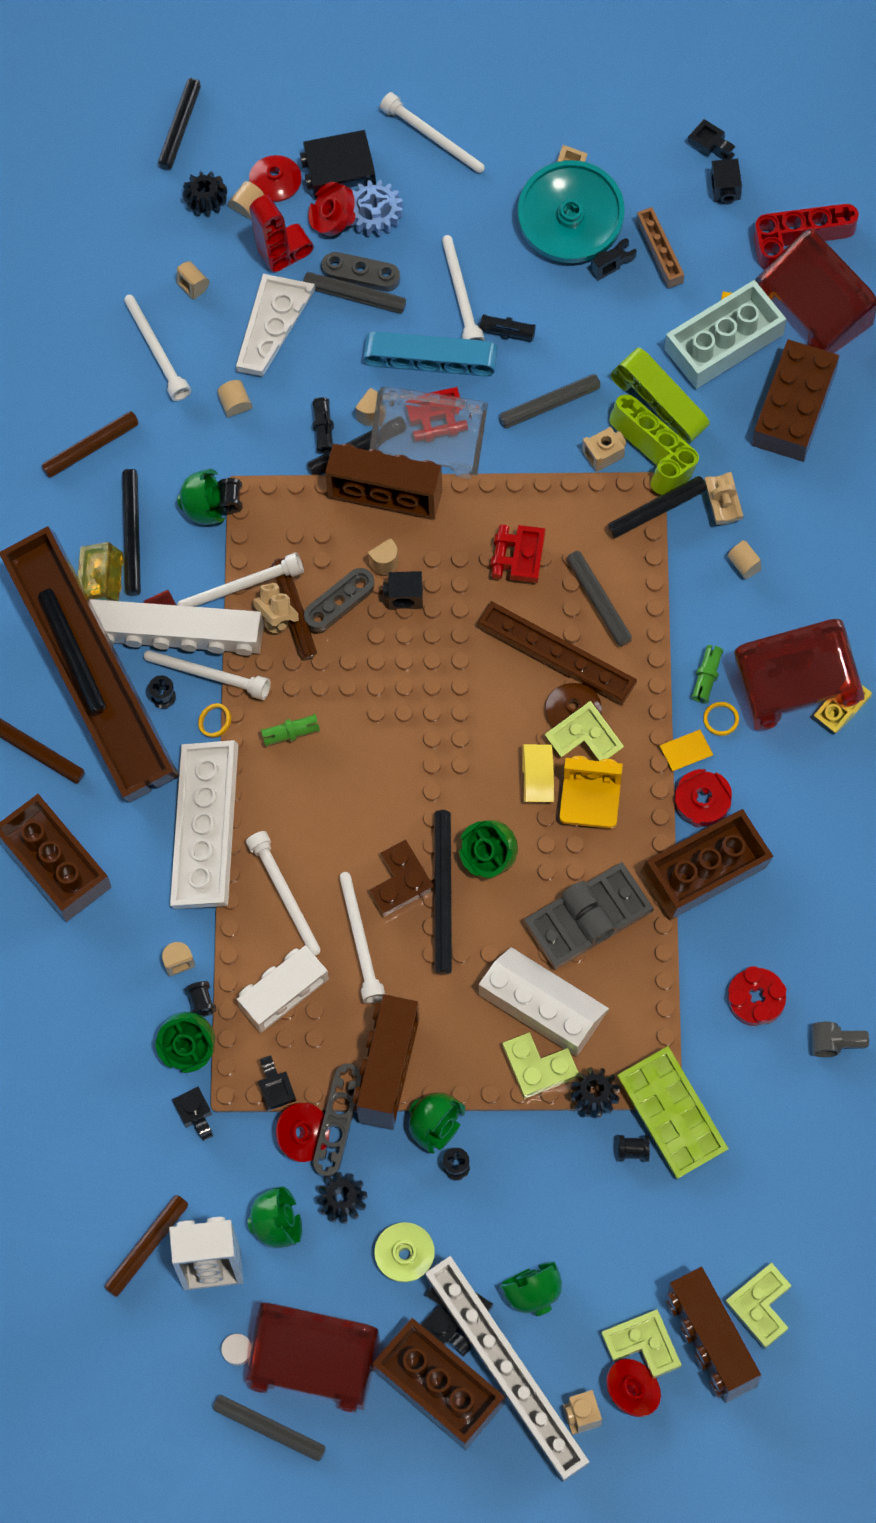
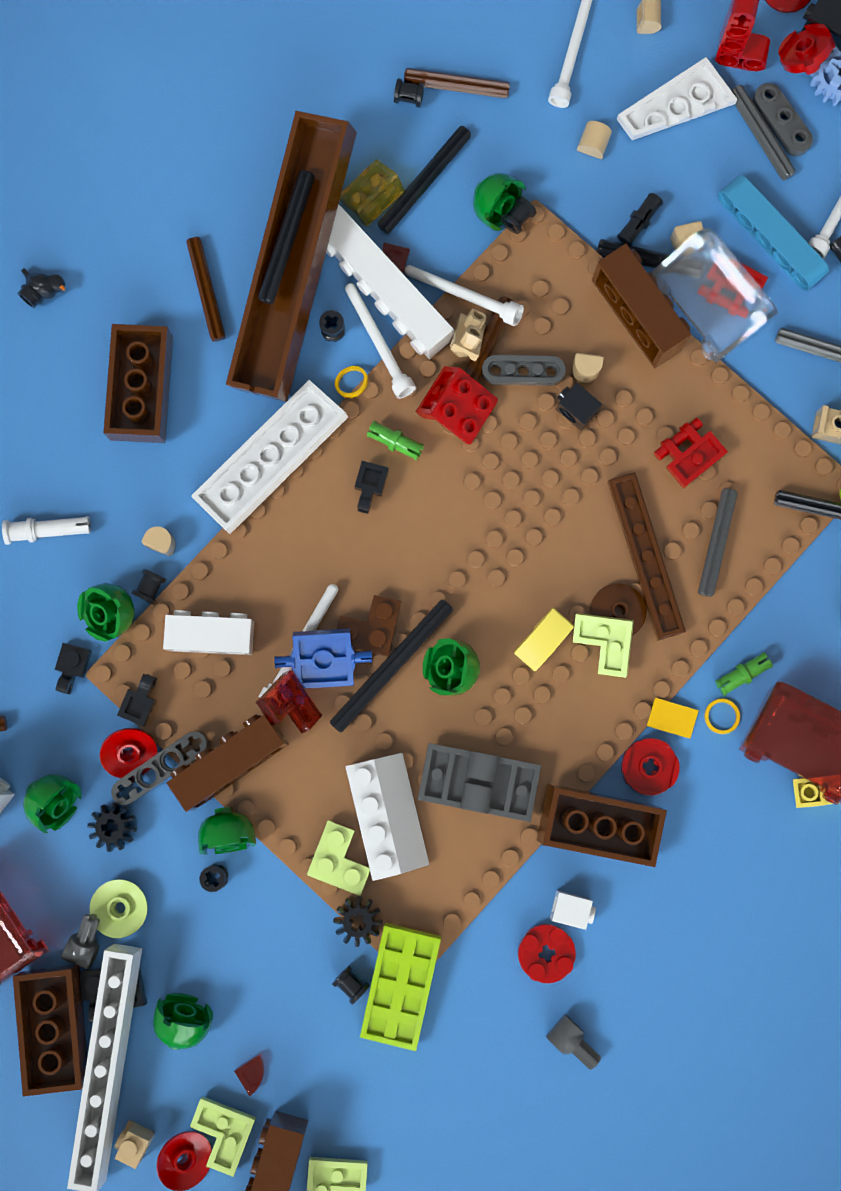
camera: 40 degrees right, 15 degrees up
white piece [246,831,321,956] -> none
yellow bracket [560,756,623,829] -> none
none -> white pin [2,516,91,545]
none -> dark grey axle [61,913,100,970]
none -> clear red tile [234,1053,264,1096]
none -> clear red plate [256,670,322,734]
none -> plate [274,628,372,689]
none -> black plate [354,461,389,514]
none -> black bush [394,78,425,108]
none -> red bracket [415,366,498,445]
none -> white brick [550,890,596,930]

